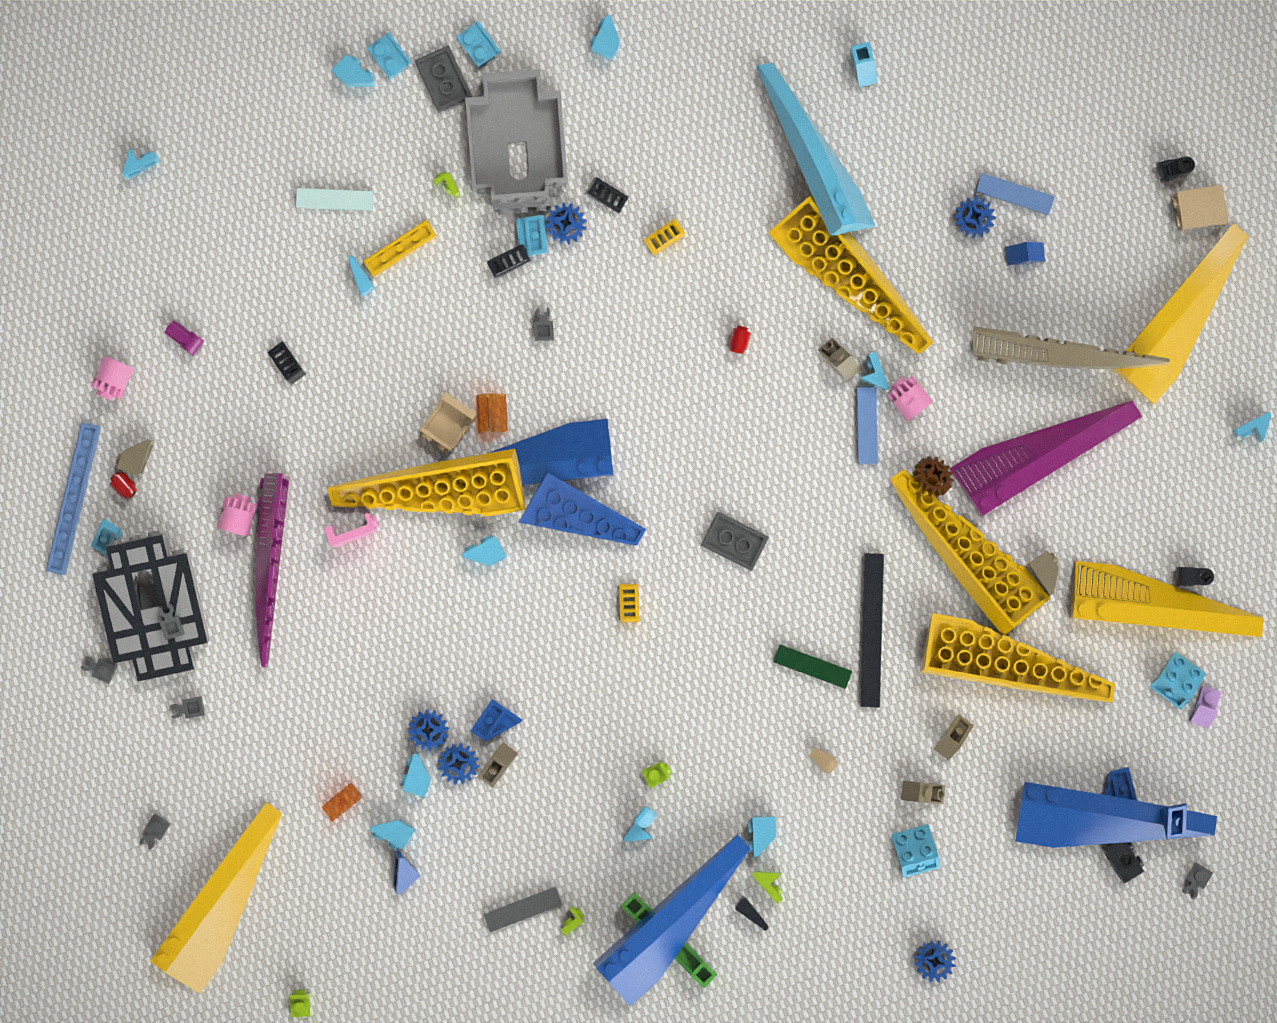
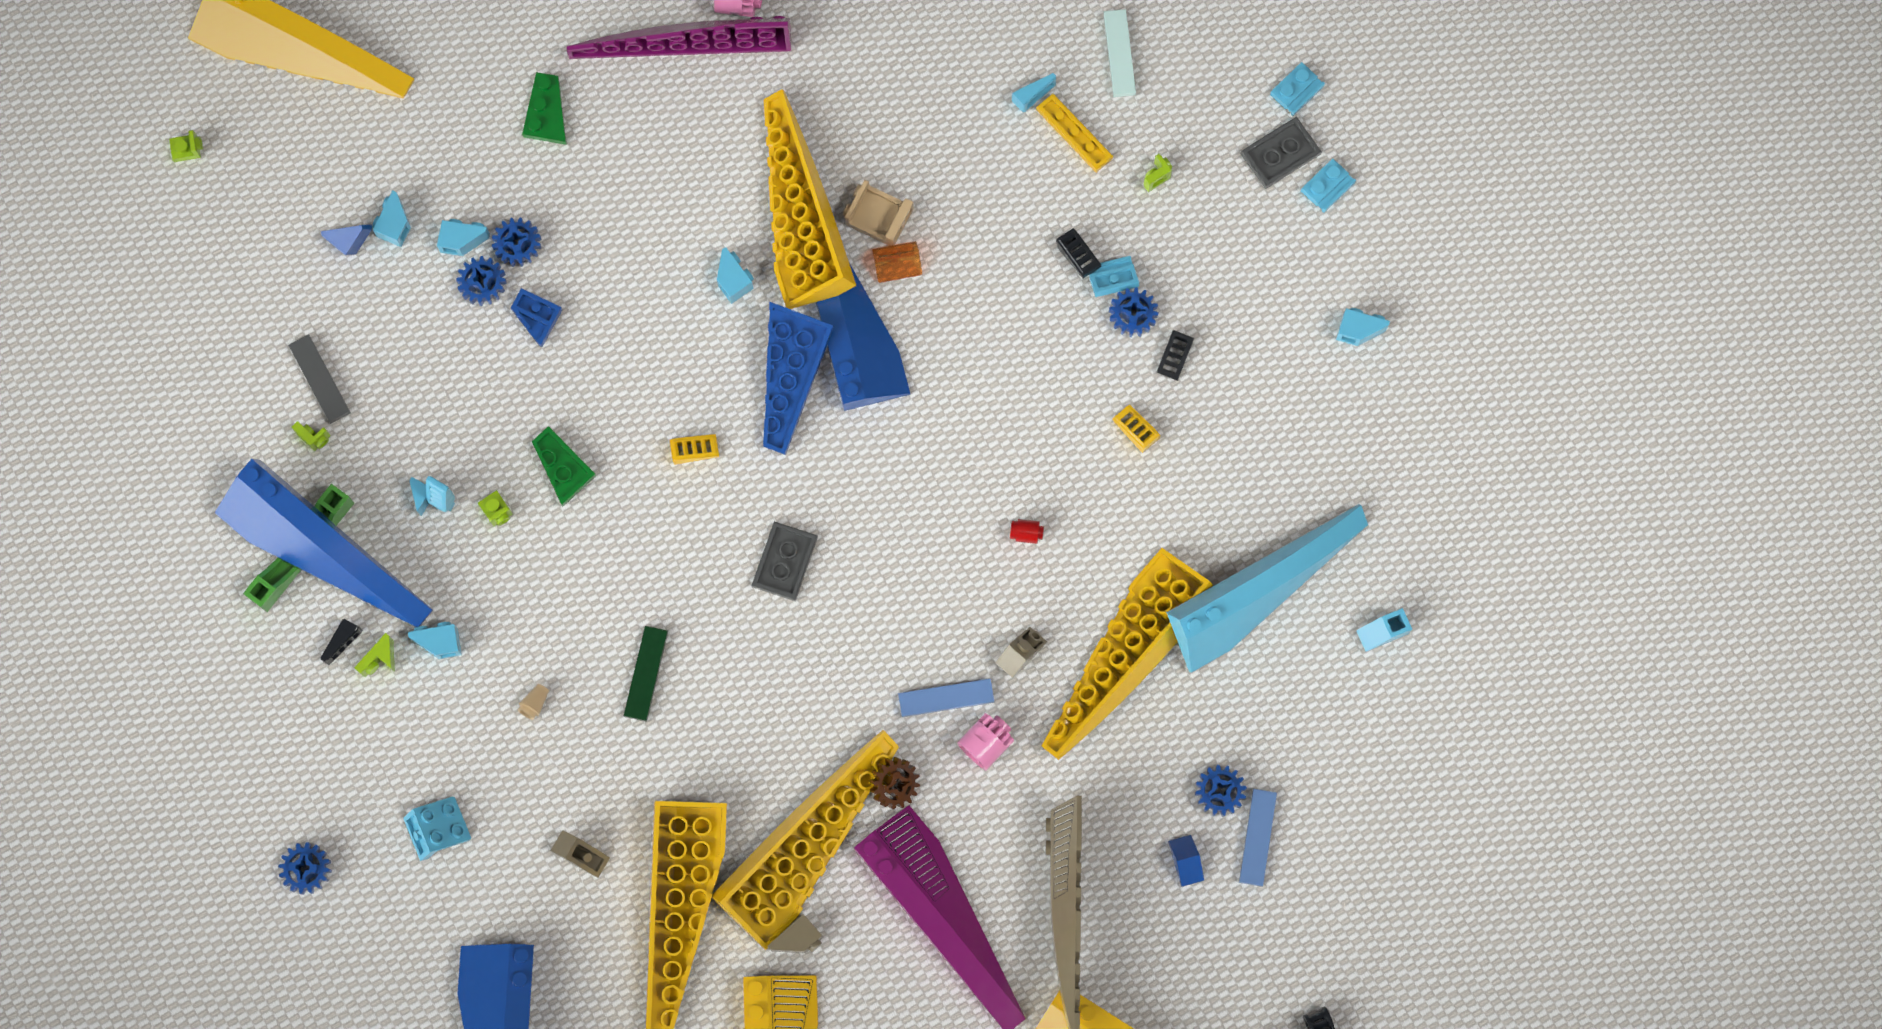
camera: 75 degrees right, 10 degrees down
black slope [267,341,306,385] -> none
clear orange panel [322,782,363,822] -> none
bright pink panel [324,512,379,548] -> none
medium azure slope [331,54,376,87] -> none
light grey panel [465,69,568,215] -> none
dark tan slope [477,742,518,788] -> none
dark grey plate [534,308,554,342] -> none
medium azure slope [860,352,889,391] -> none
black tile [860,553,884,708] -> none
dark tan slope [901,780,945,804] -> none
none -> green wing [522,72,567,145]
none -> green wing [532,426,596,507]

